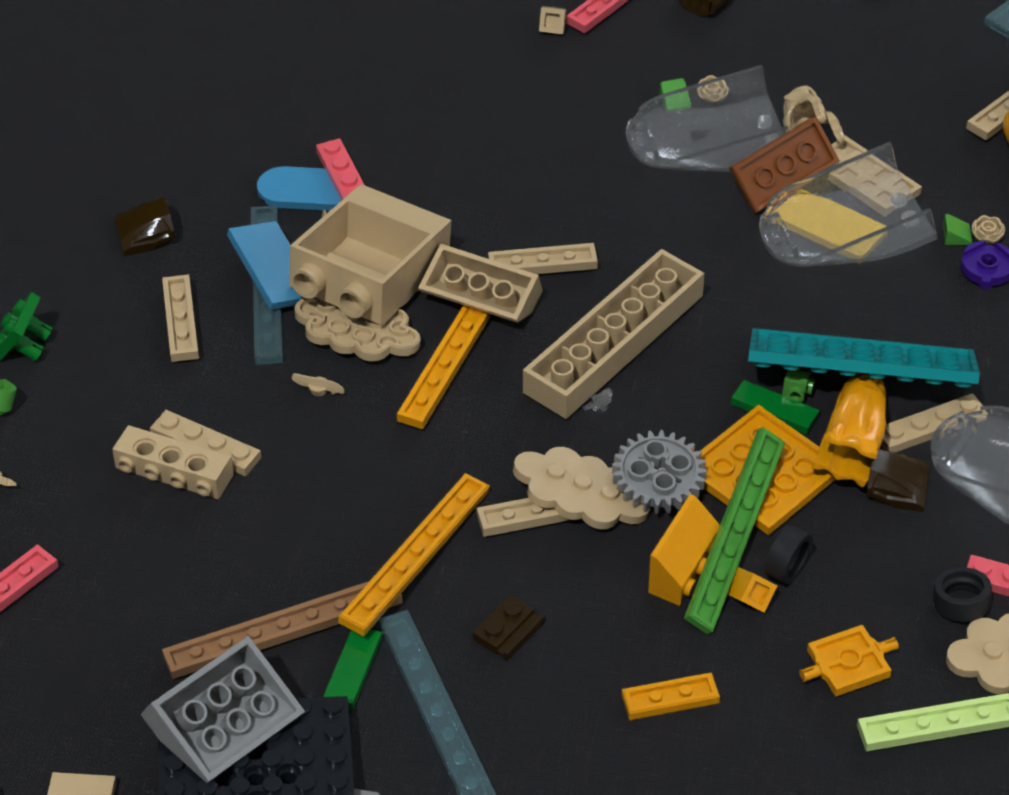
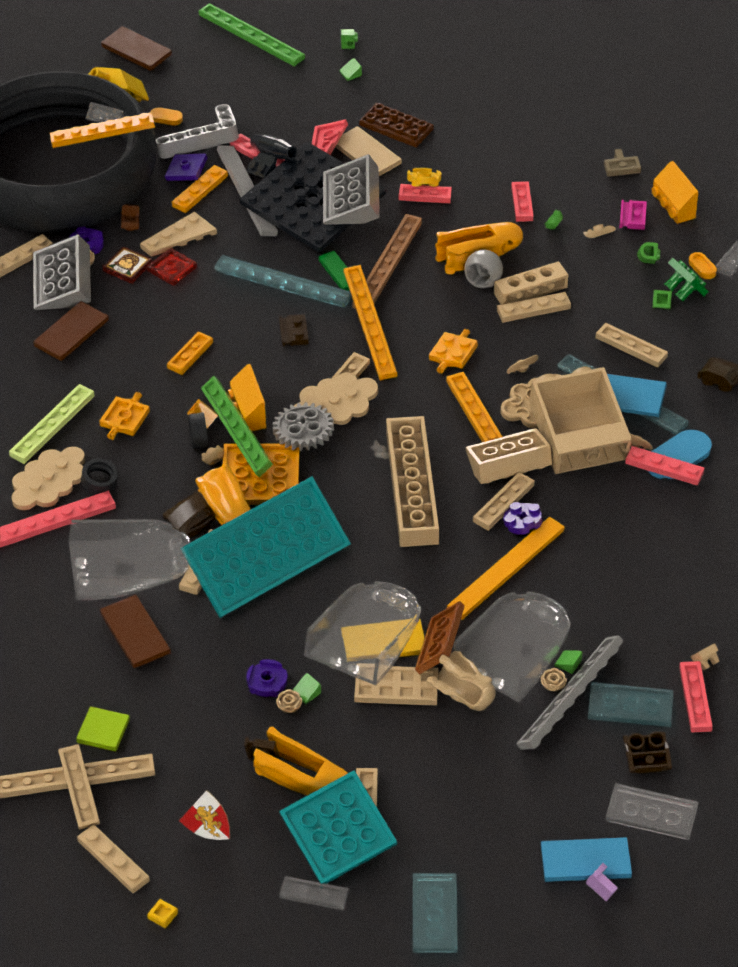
camera: 135 degrees right, 0 degrees up
none -> tan plate [202,445,224,465]
none -> coral plate [399,184,452,204]
none -> yellow plate [407,168,441,187]
none -> light orange plate [429,329,478,374]
none -> light orange piece [435,222,523,274]
none -> light orange tile [447,517,565,620]
none -> light grey wheel [464,249,503,288]
none -> plate [503,502,543,534]
none -> light grey plate [517,635,623,750]
none -> bright green plate [544,210,563,230]
none -> clear light blue tile [588,682,673,727]
none -> bright green slope [652,290,672,309]

